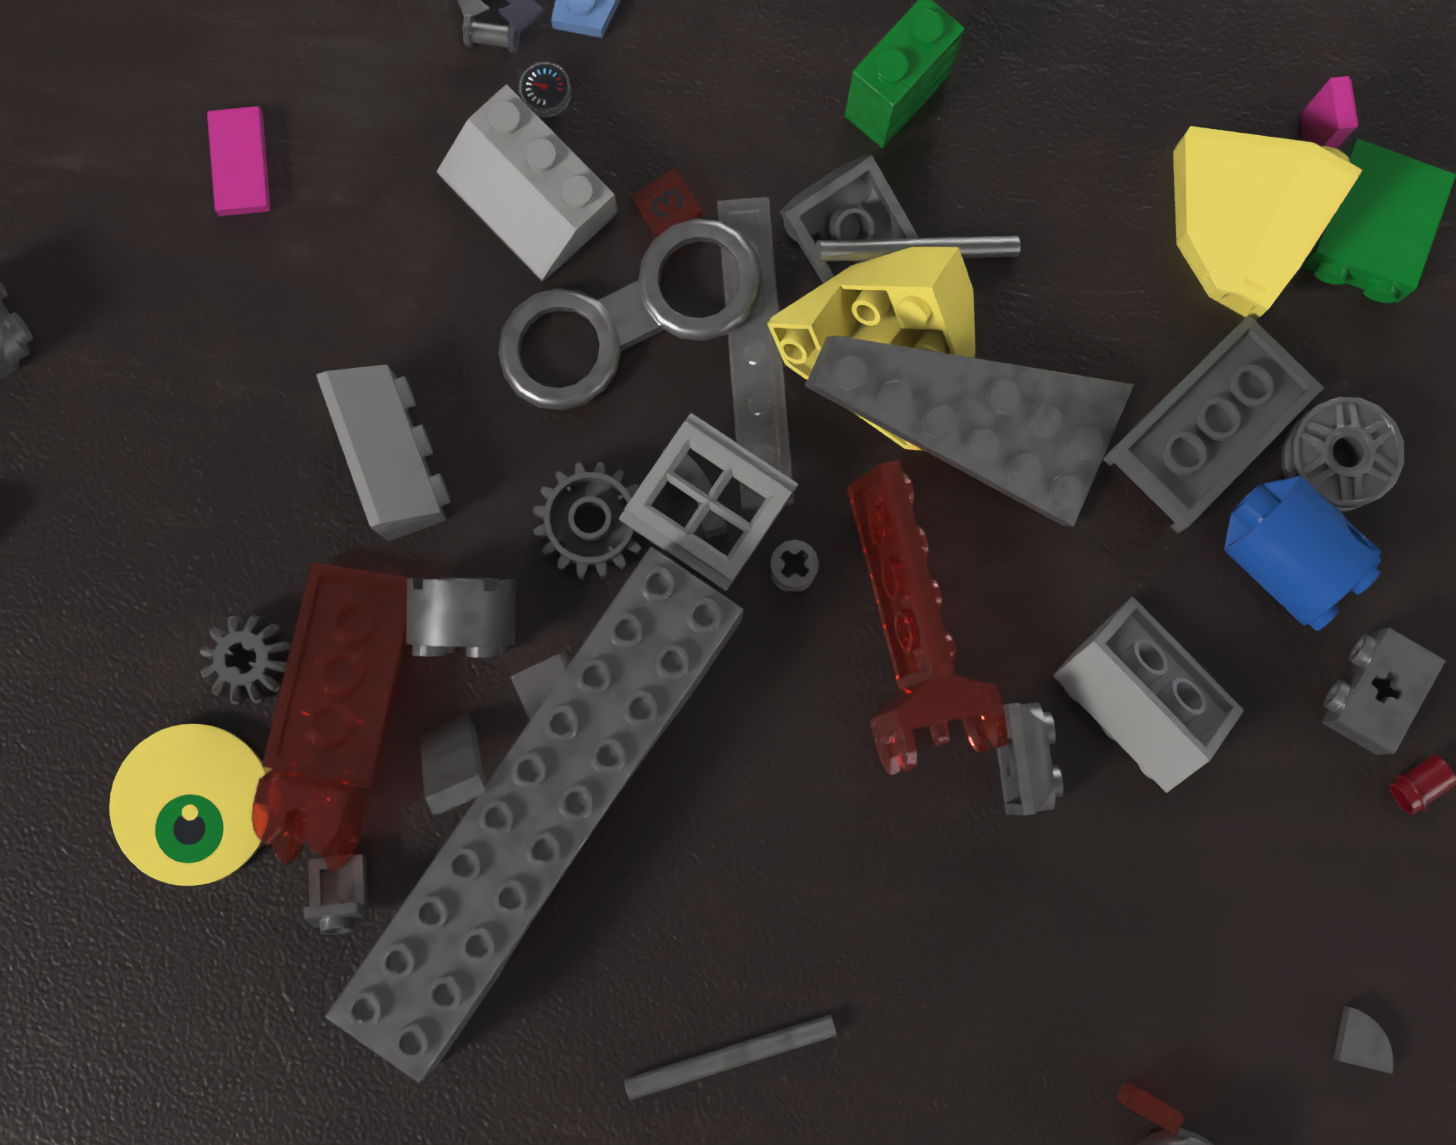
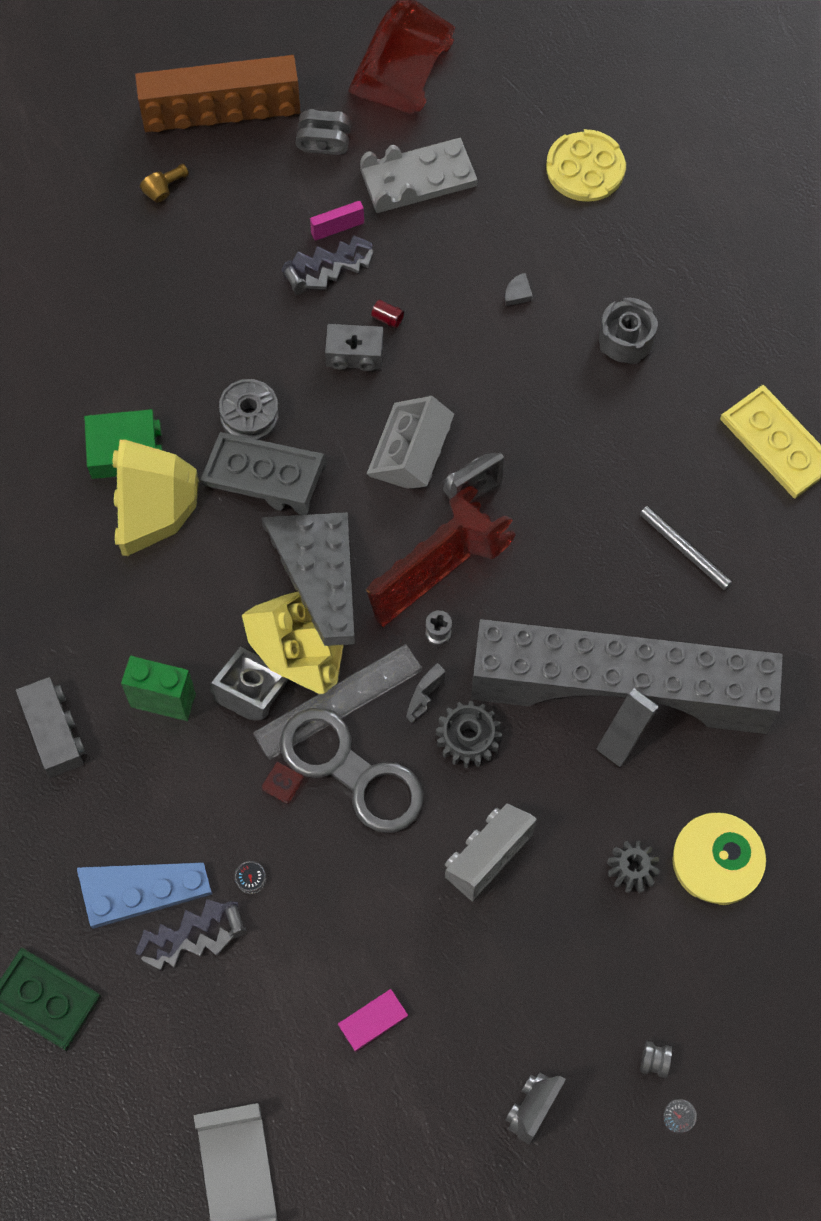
camera: 115 degrees left, 15 degrees down
clear red hinge [252,562,410,872] -> none
flat silver bracket [304,854,369,935] -> none
flat silver brick [406,578,516,658] -> none
light grey slope [437,84,618,282] -> none
clear tile [510,654,566,720] -> none
light grey piece [619,413,798,591] -> none
flat silver bar [815,236,1020,262] -> none
clear red tile [1116,1082,1185,1135] -> none
blue cylinder [1224,475,1382,631] -> none
dark pink tile [1299,76,1359,149] -> none

